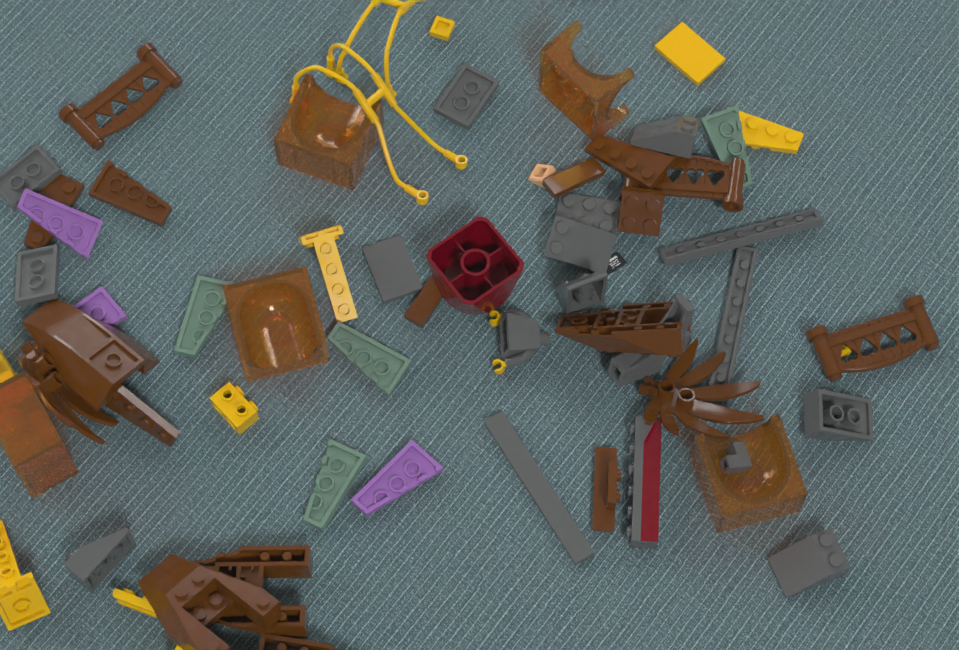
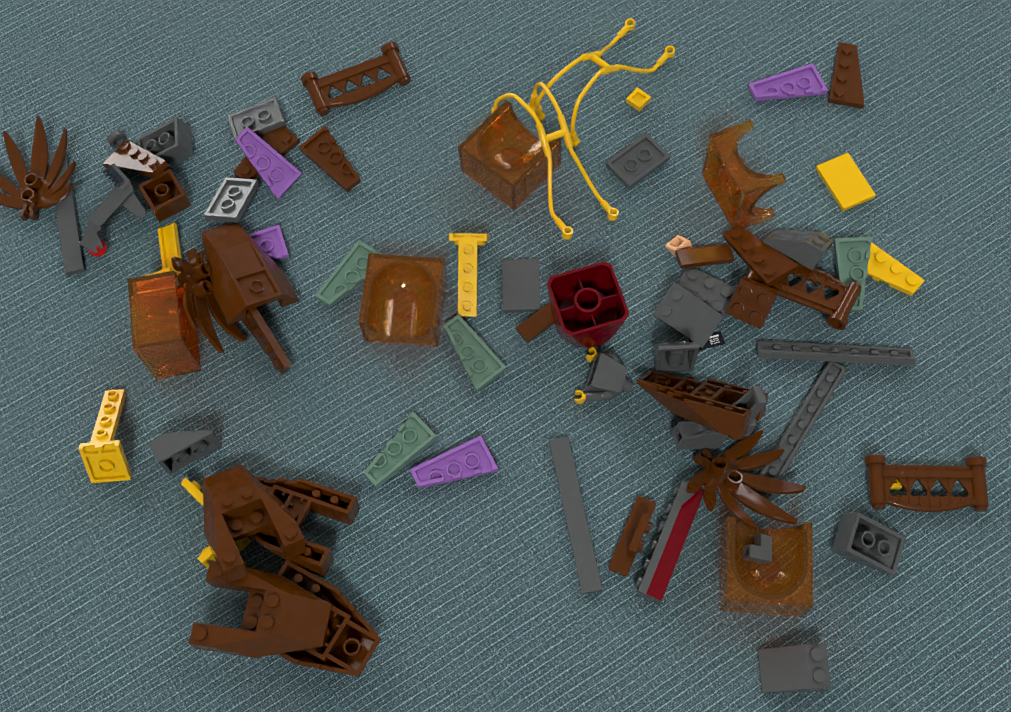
camera: 25 degrees right, 0 degrees up
yellow brick [210,382,259,435] -> none

